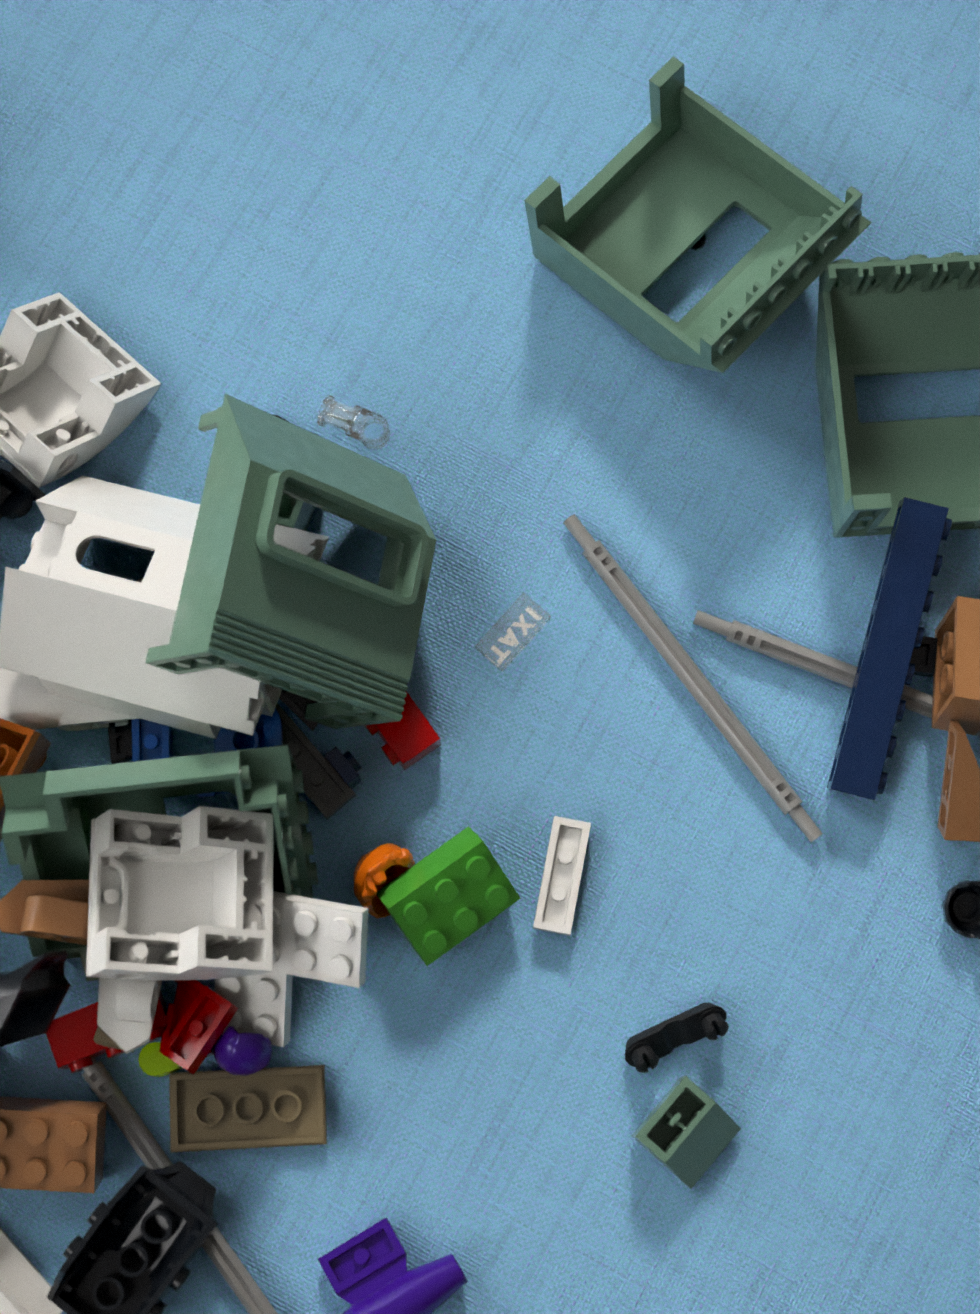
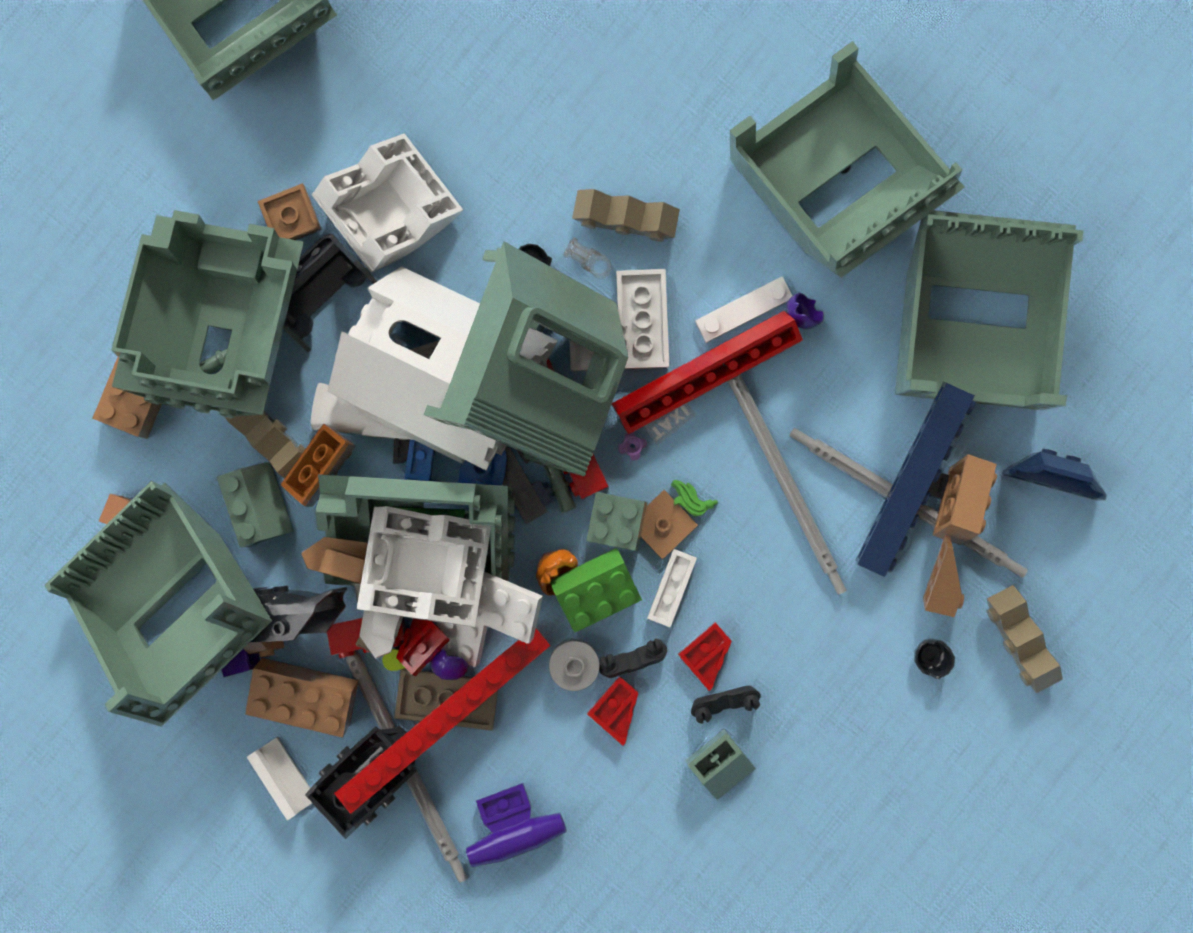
camera: 20 degrees right, 10 degrees up
none -> red brick [334,628,551,814]
none -> sand green pin [544,467,576,513]
none -> light grey piece [549,638,599,691]
none -> white plate [570,269,669,371]
none -> dark tan brick [572,189,680,242]
none -> sand green brick [586,492,648,551]
none -> red wing [587,676,638,746]
none -> black piece [599,638,667,678]
none -> red brick [611,311,803,435]
none -> medium lavender plate [618,432,647,461]
none -> medium nougat plate [641,490,698,559]
none -> bright green piece [671,480,718,516]
none -> red wing [678,622,732,691]
none -> white plate [695,276,792,343]
none -> dark purple hair [787,292,824,330]

